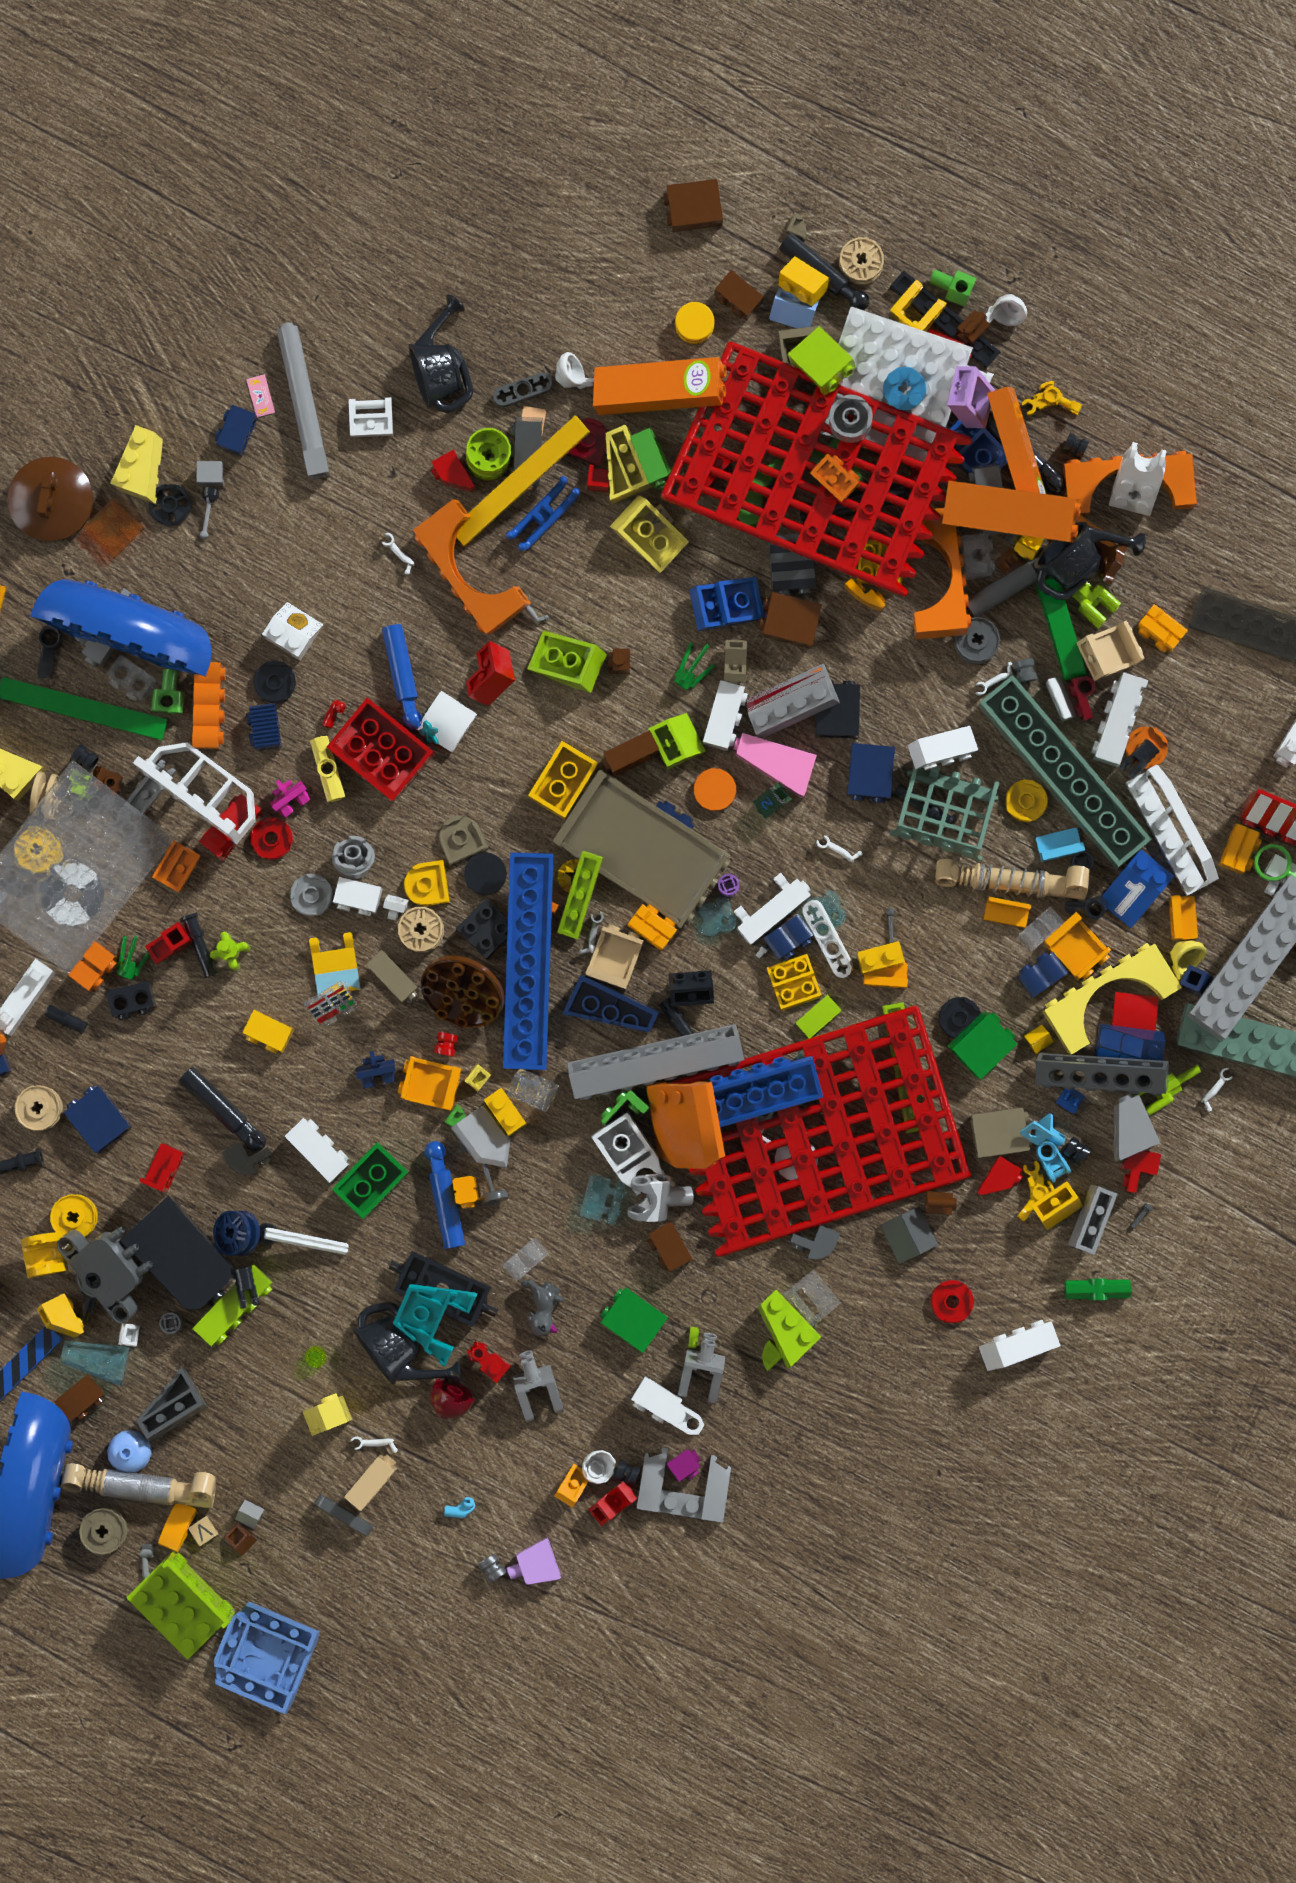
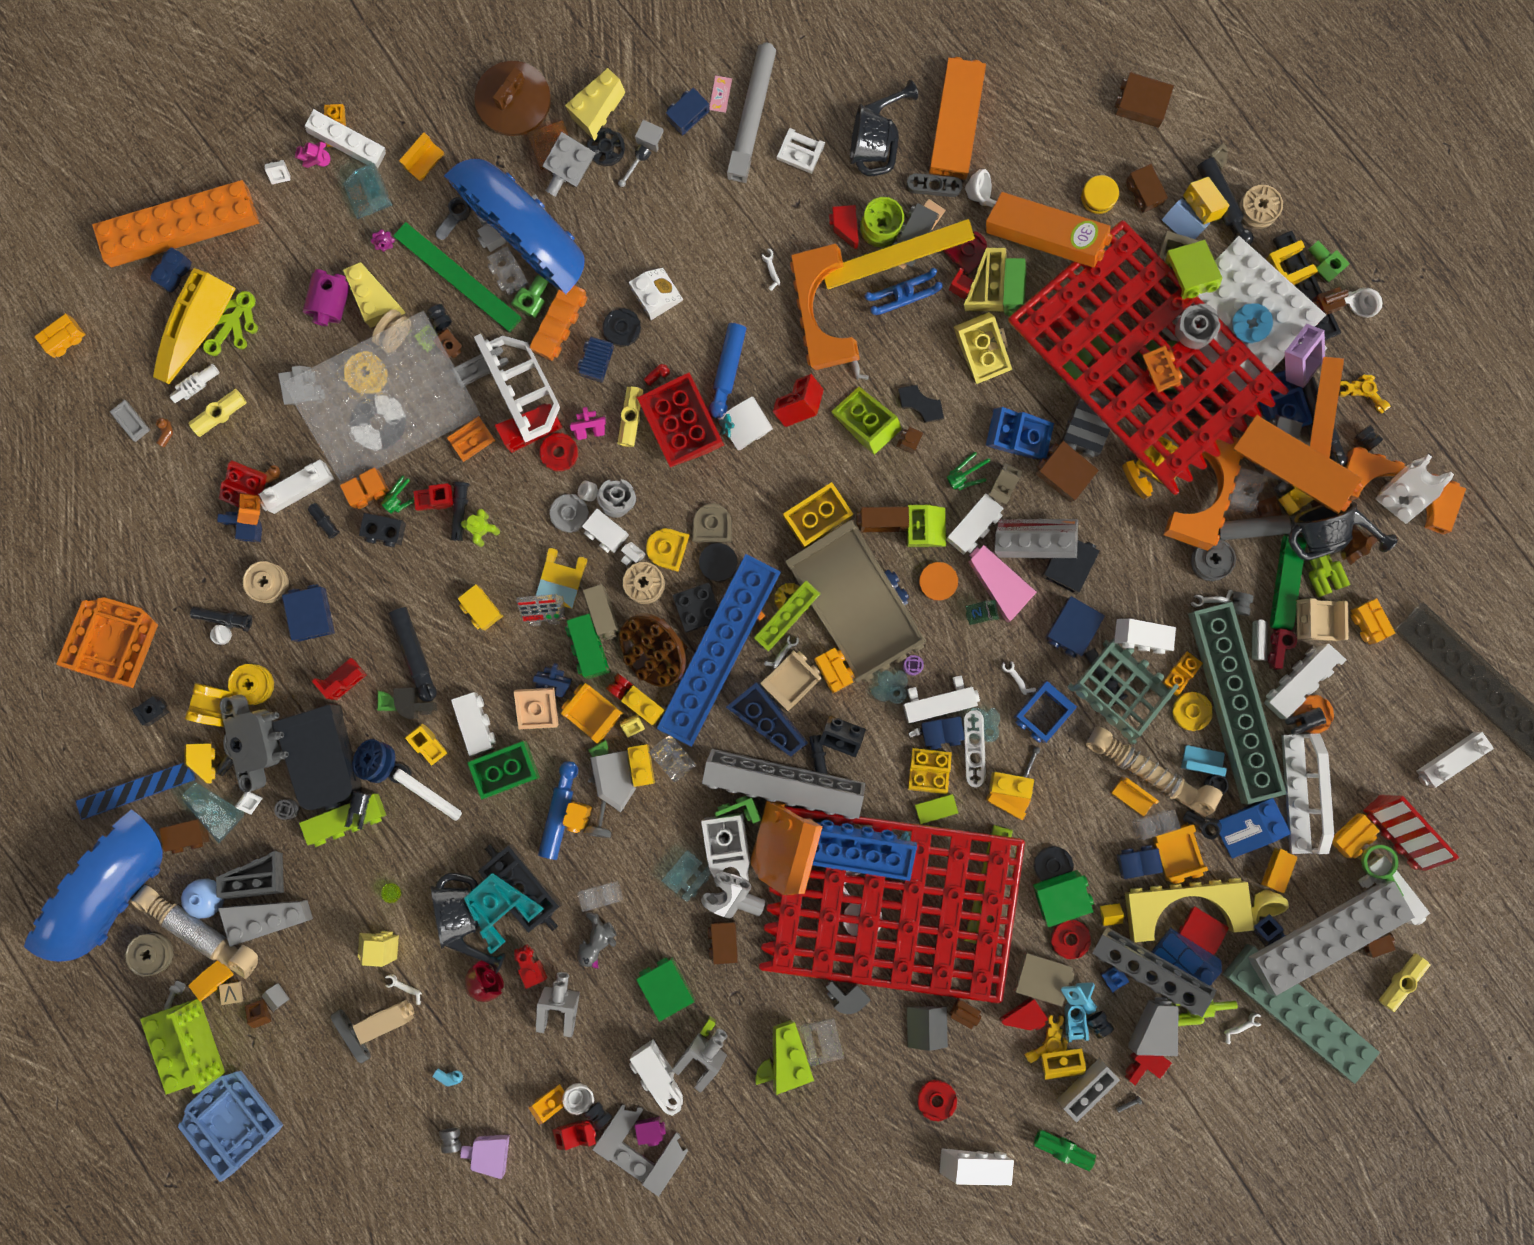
camera: 30 degrees right, 0 degrees up
none -> white tile [210,625,232,645]
none -> light grey wedge [218,900,313,947]
none -> bright green tile [377,691,398,711]
none -> yellow brick [405,724,447,766]
none -> light nougat plate [514,688,559,729]
none -> light grey brick [543,132,596,197]
none -> green brick [565,614,610,679]
none -> white tile [578,481,598,502]
none -> yellow brick [621,685,666,726]
none -> black tile [898,385,944,423]
none -> orange brick [929,57,986,180]
none -> blue window [1014,681,1077,743]
none -> red tile [1051,919,1091,959]
none -> light orange slope [1162,651,1203,696]

